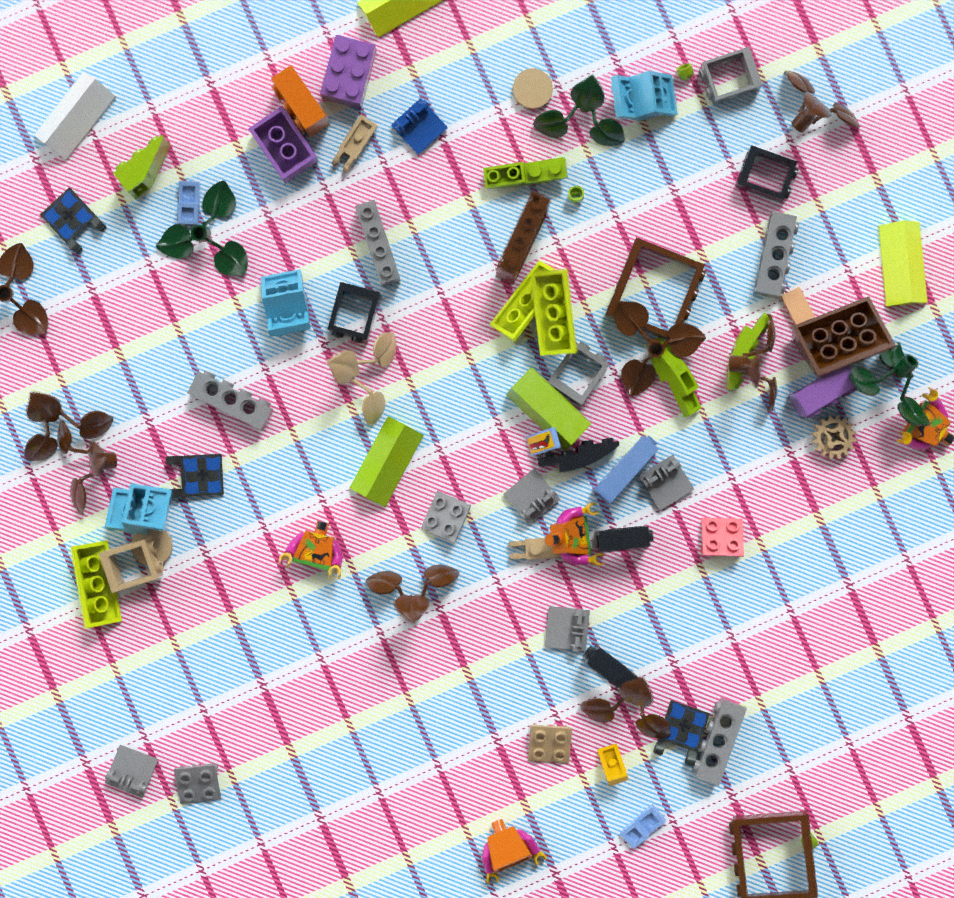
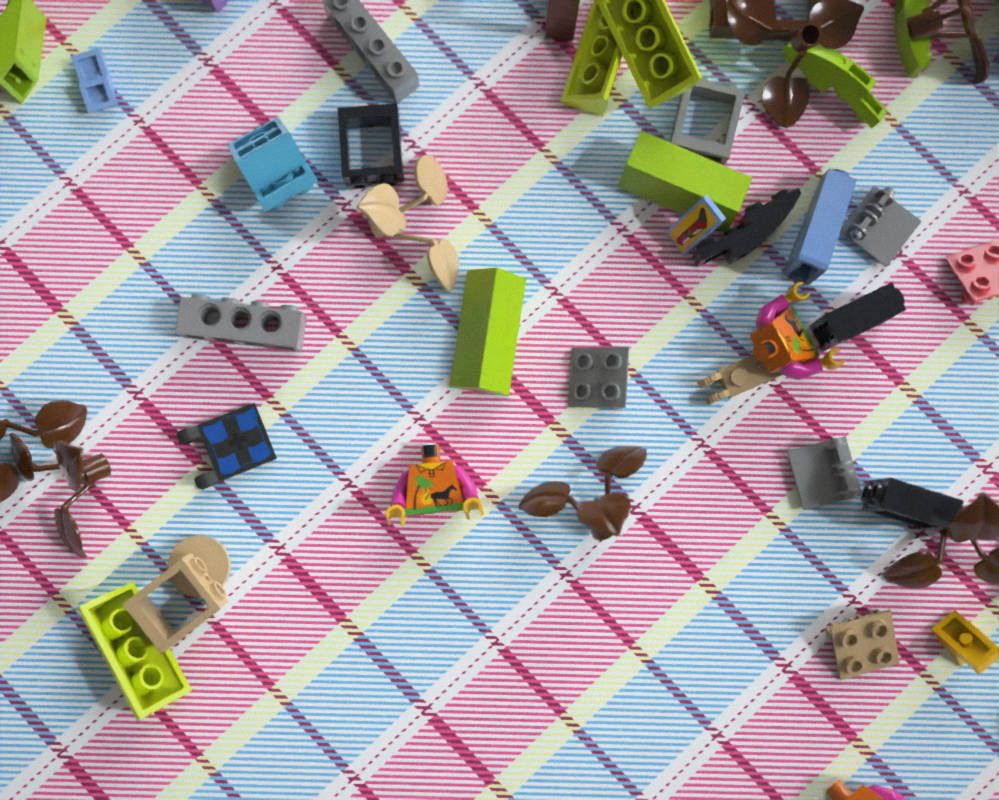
camera: 20 degrees left, 5 degrees down
medium azure bracket [105,483,172,535] -> none
dark green plant [156,180,248,276] -> none
light grey hinge [503,468,561,525] -> none

